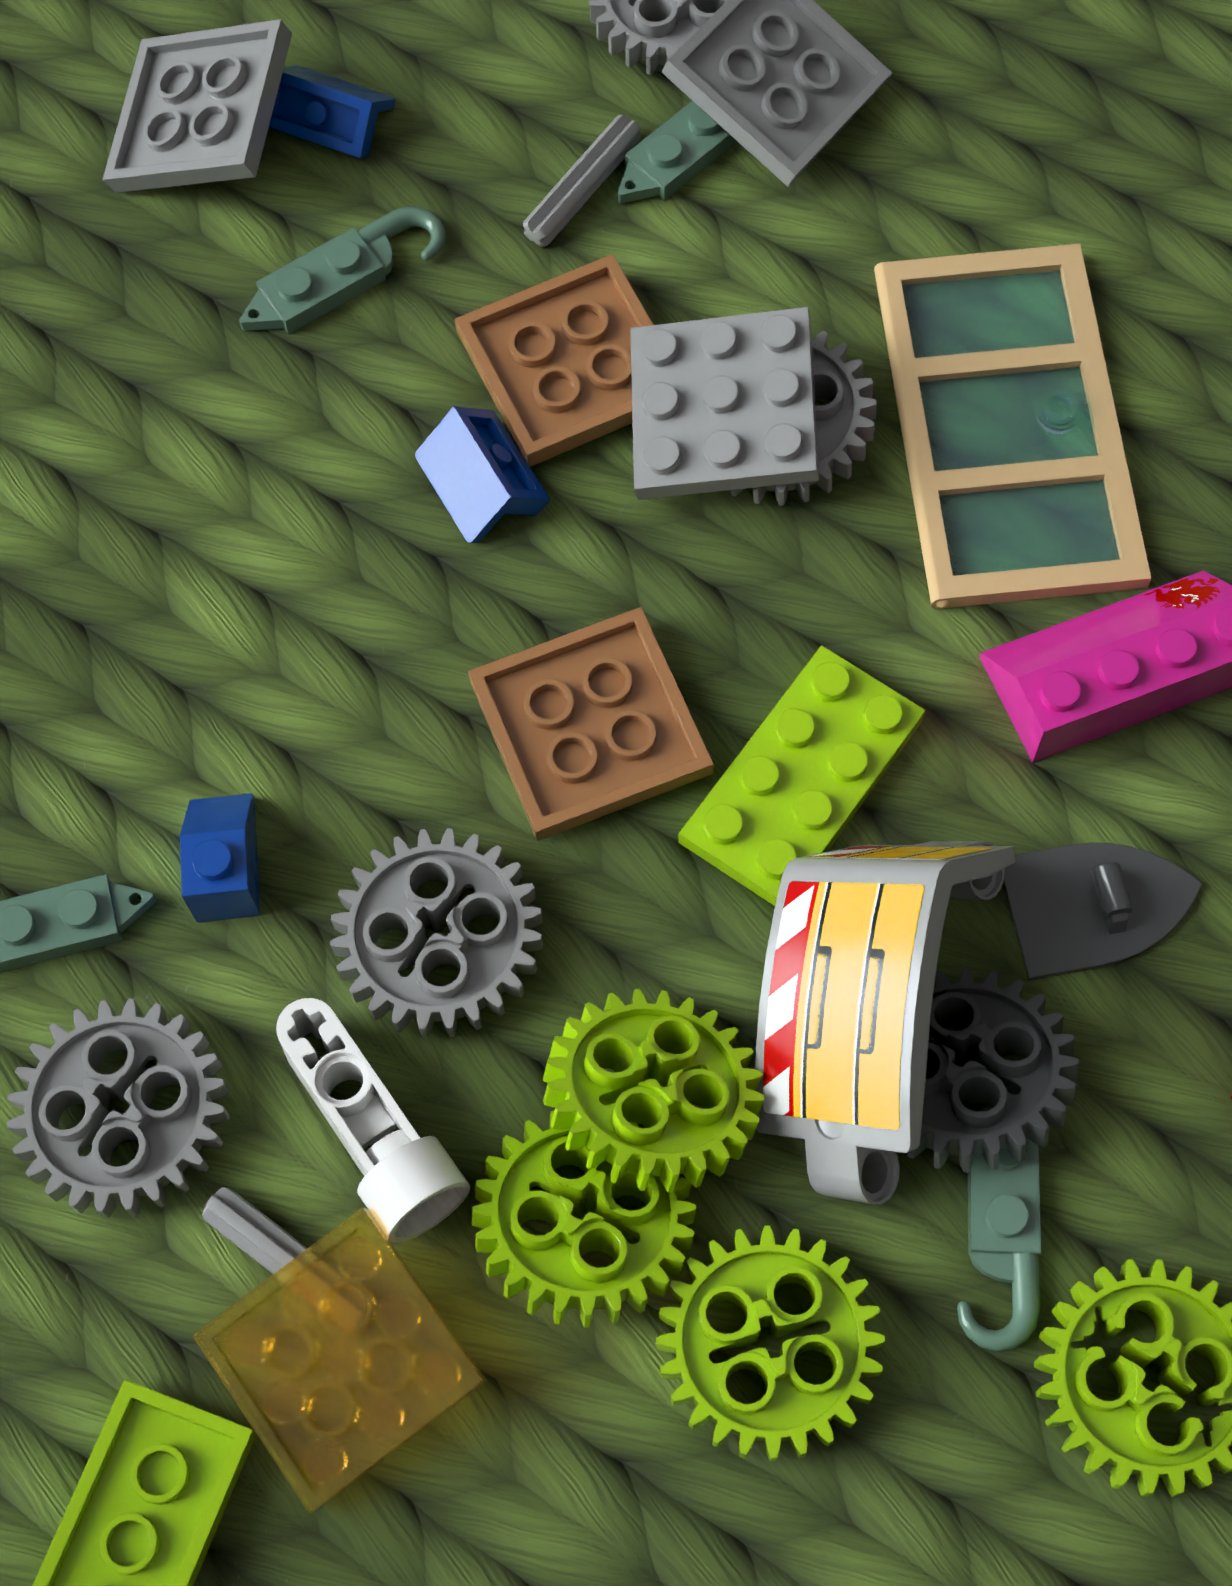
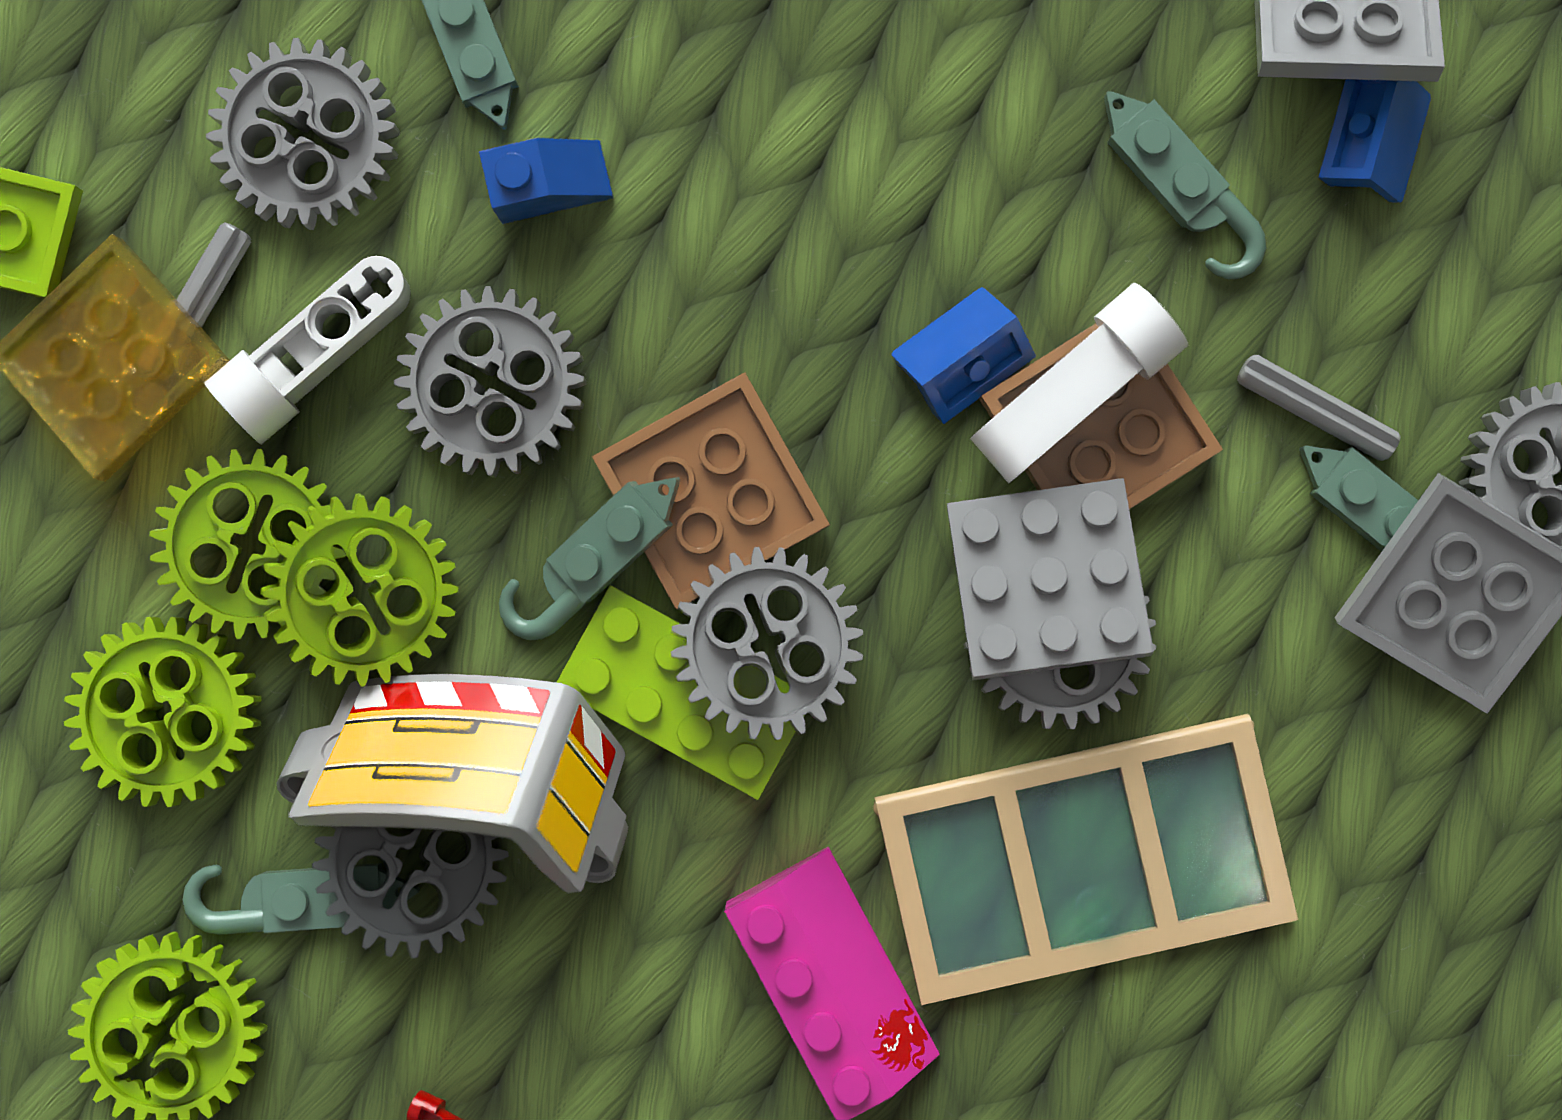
camera: 80 degrees right, 20 degrees up
dark grey shield [1003,842,1202,981] -> none
none -> sand green plate [499,477,680,640]
none -> light grey gear [671,547,863,740]
none -> white beam [970,283,1188,483]

